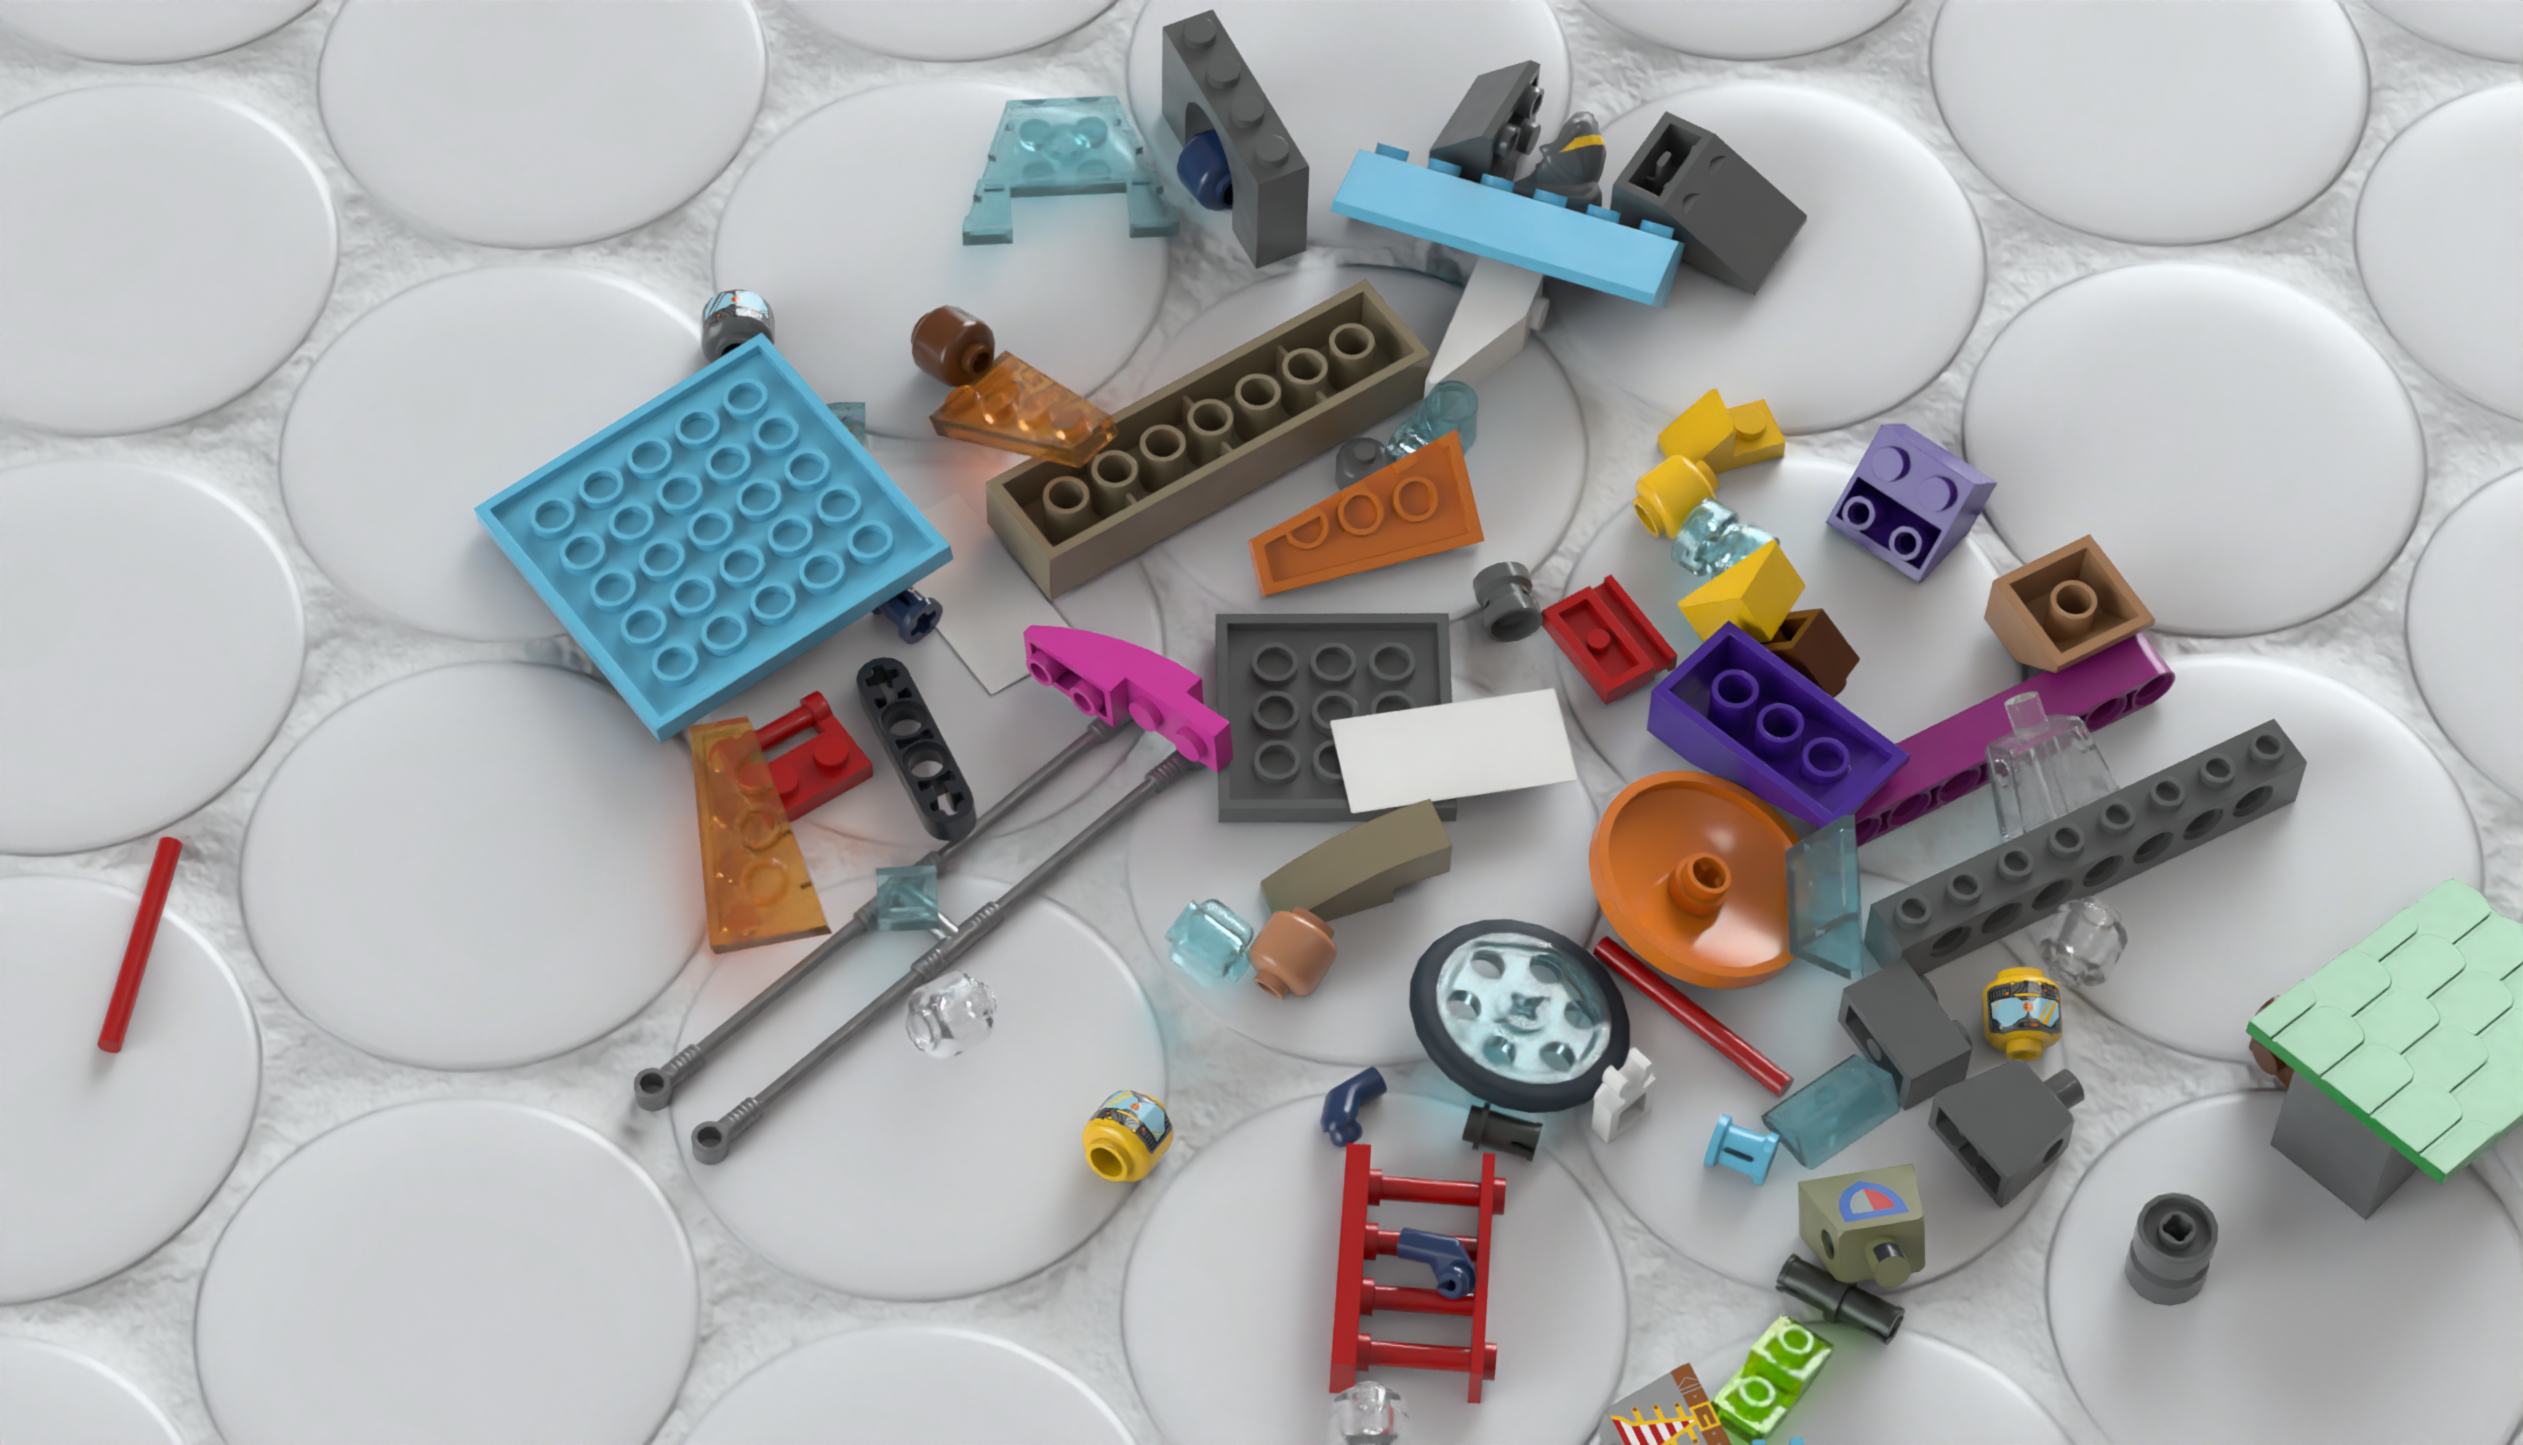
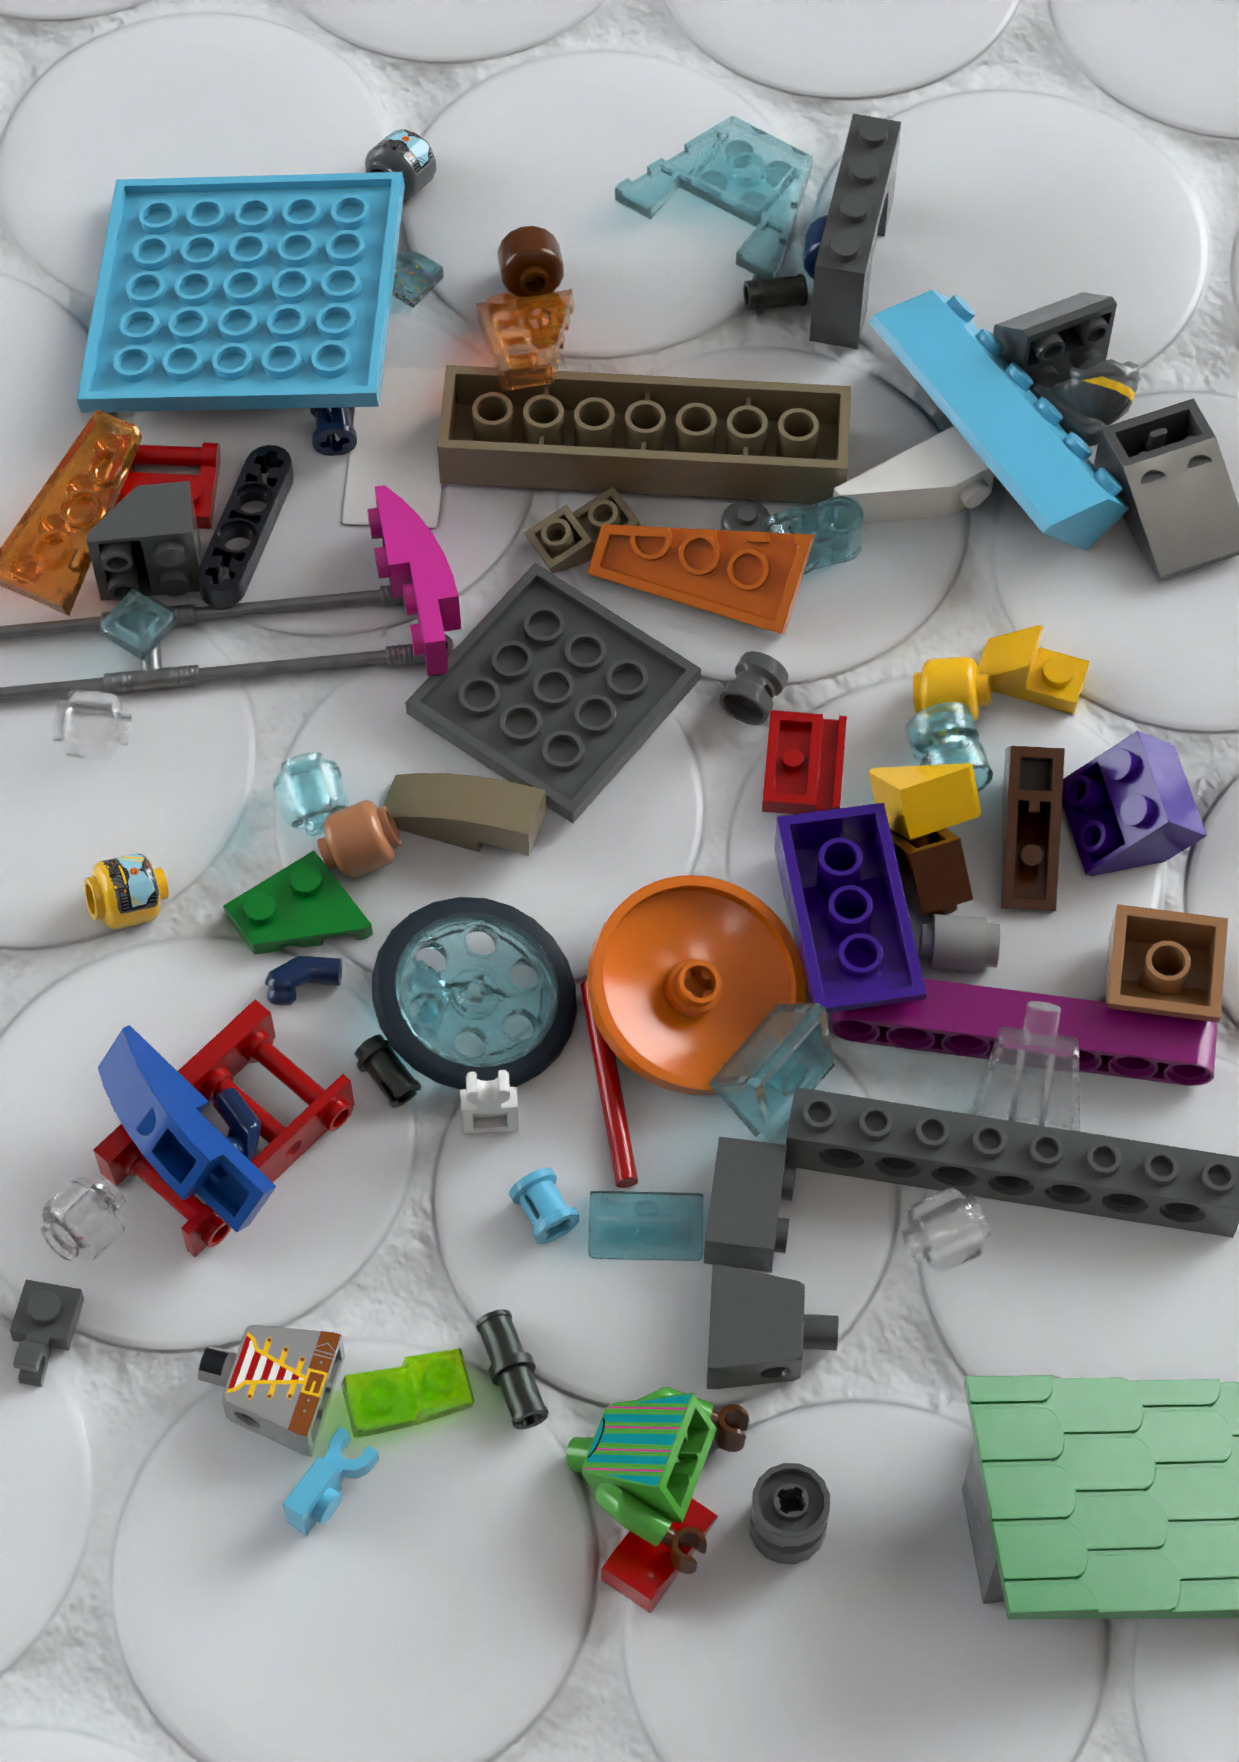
camera: 40 degrees right, 5 degrees up
white sticker [1330,688,1578,813] -> none
olive torso [1798,1164,1925,1288] -> none
head [1982,967,2063,1061] -> none
none -> dark grey slope [87,481,202,601]
none -> blue slope [98,1025,276,1233]
none -> green wing [223,850,373,955]
none -> dark tan slope [524,486,641,573]
none -> bright green torso [566,1387,749,1574]
none -> red slope [601,1498,718,1613]
none -> pearl dark grey pin [743,274,808,314]
none -> light grey brick [919,914,1000,972]
none -> reddish brown slope [1001,746,1065,911]

